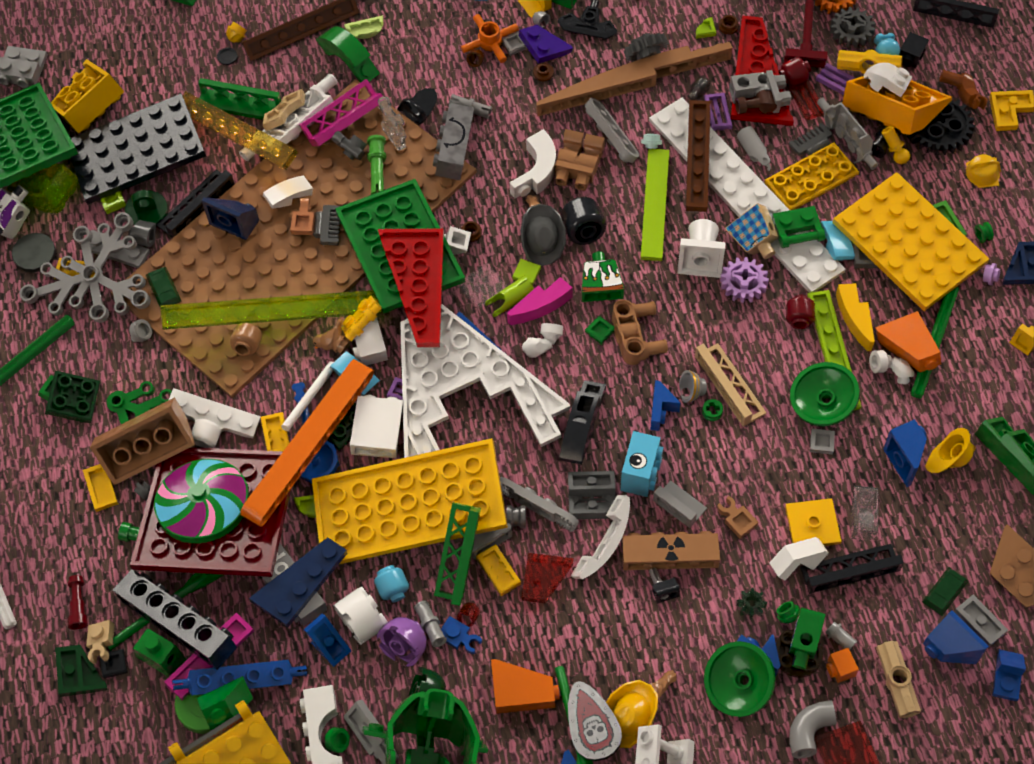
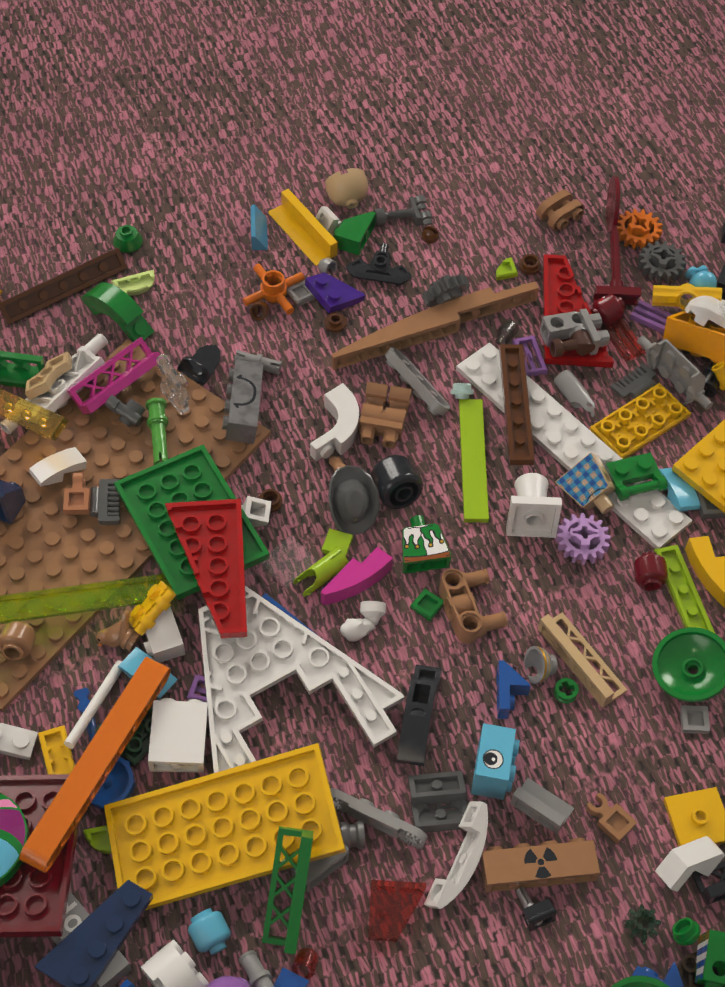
camera: 10 degrees left, 5 degrees down
yellow plate [476,544,521,596] -> none

